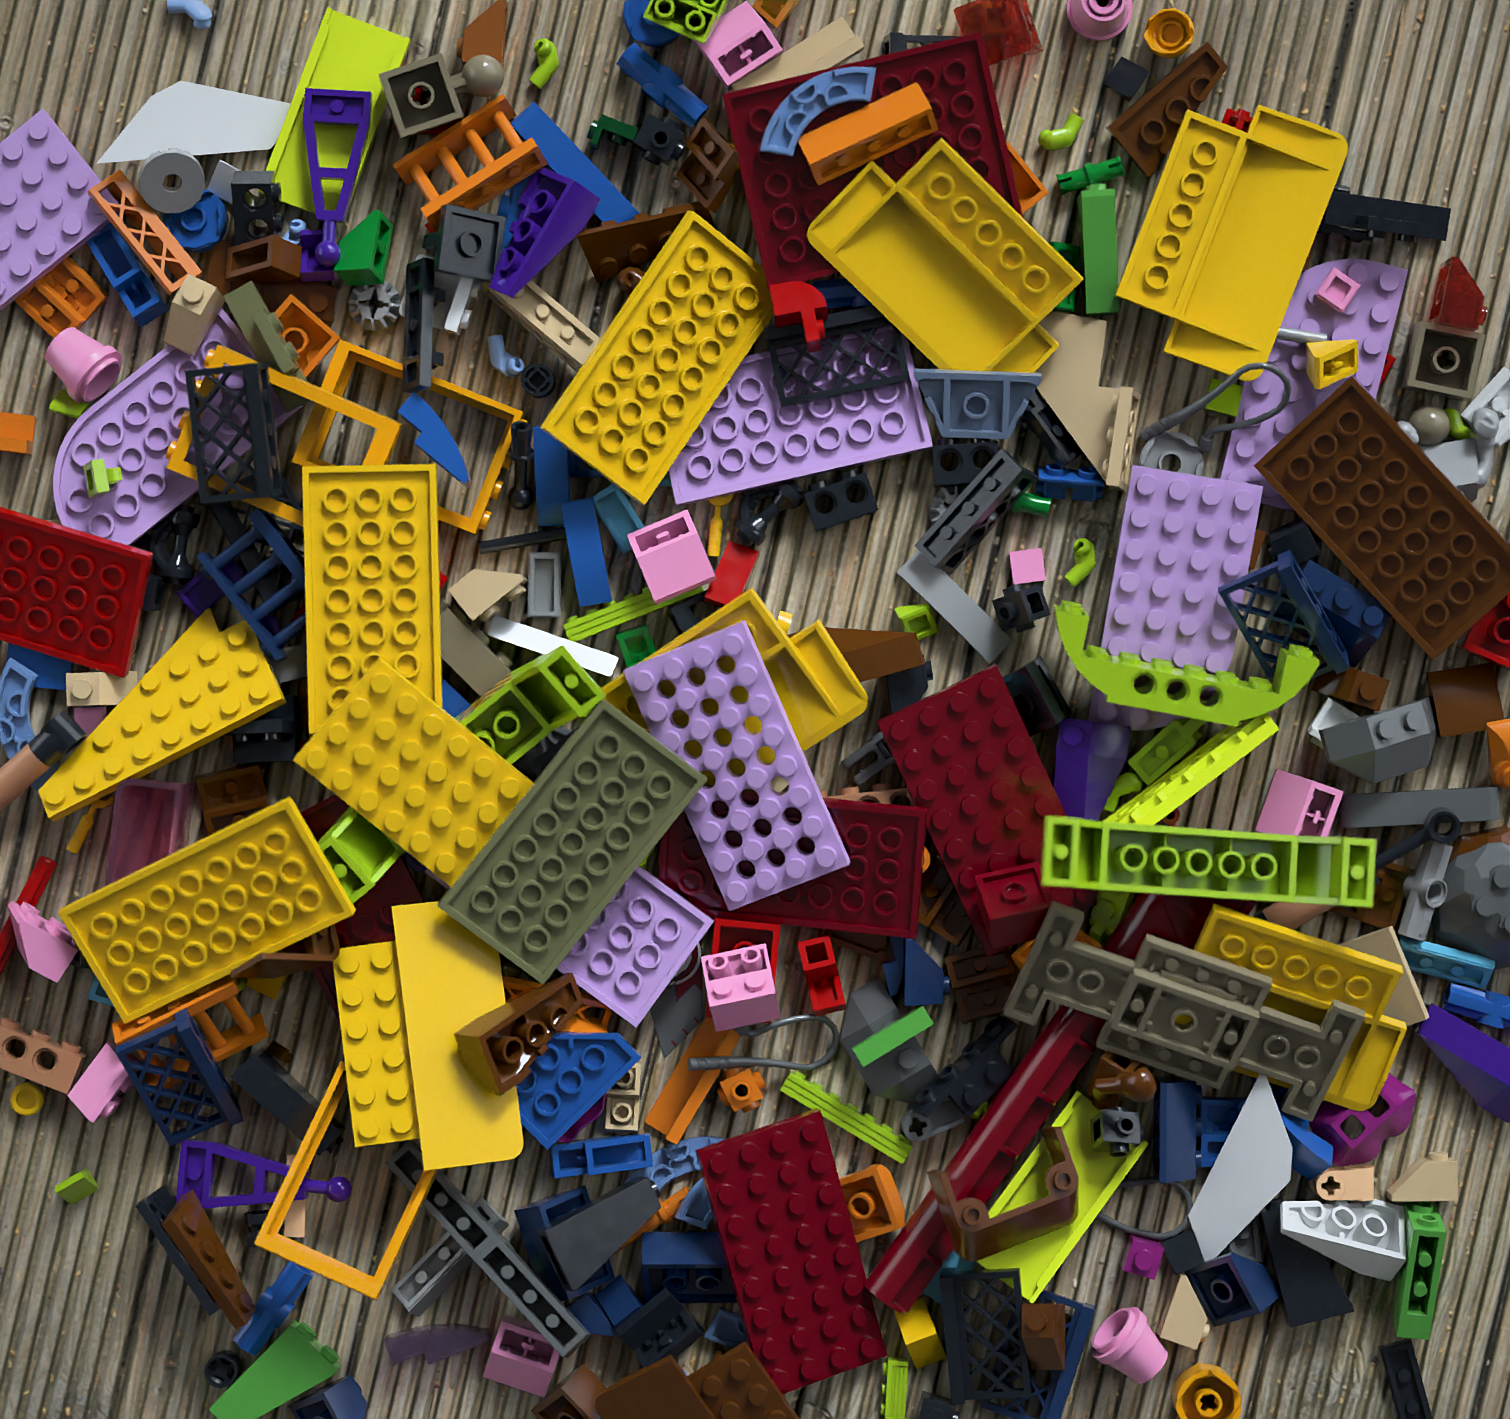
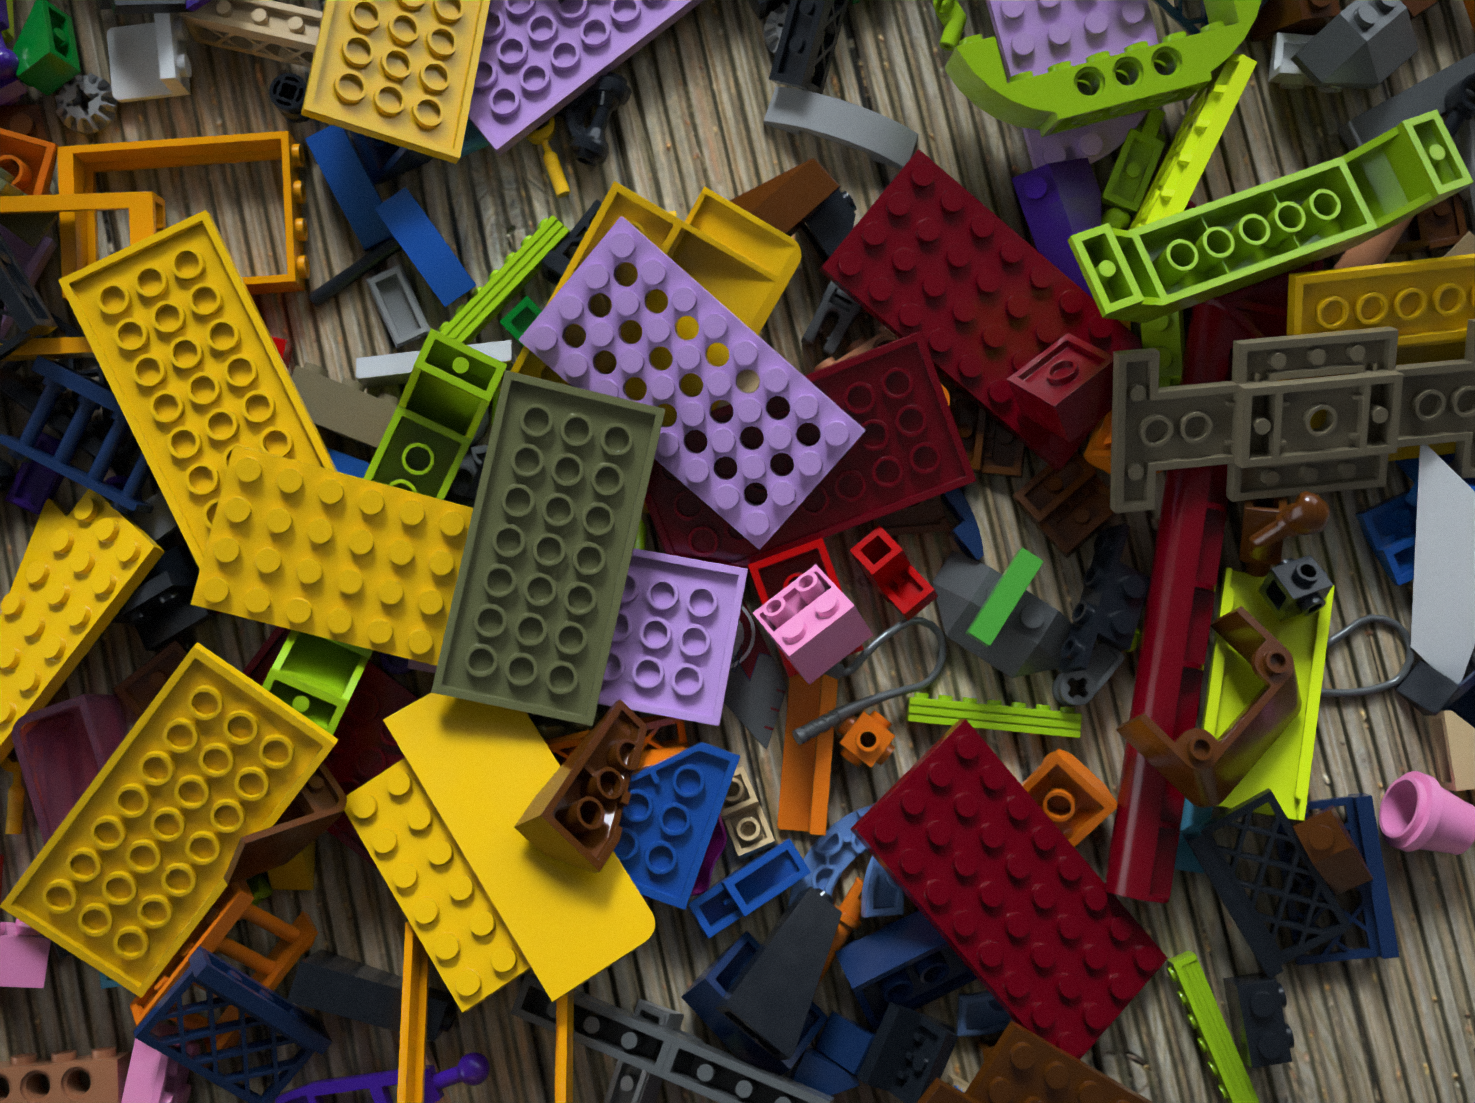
camera: 30 degrees left, 5 degrees down
dark brown piece [266,1040,293,1063] -> none
blue slope [397,391,472,489] -> none
black hinge [402,257,446,394] -> none
tan slope [448,569,528,623] -> none
light blue arm [487,335,525,377] -> none
black pin [507,421,534,510] -> none
medium azure tile [592,484,645,555] -> none
bright pink slope [627,510,717,605] -> none
red tile [704,540,760,607] -> none
black brick [803,469,879,532] -> none
yellow slope [893,1296,947,1369] -> none
lime slope [894,603,939,640] -> none
dark blue slope [902,938,949,1006] -> none
black brick [992,584,1051,633] -> none
black bracket [1002,656,1072,737] -> none
bright pink tile [1009,548,1046,585] -> none
magenta brick [1120,1233,1164,1280] -> none
dark blue slope [1153,1076,1202,1183] -> none
bright pink slope [1254,769,1343,837] -> none

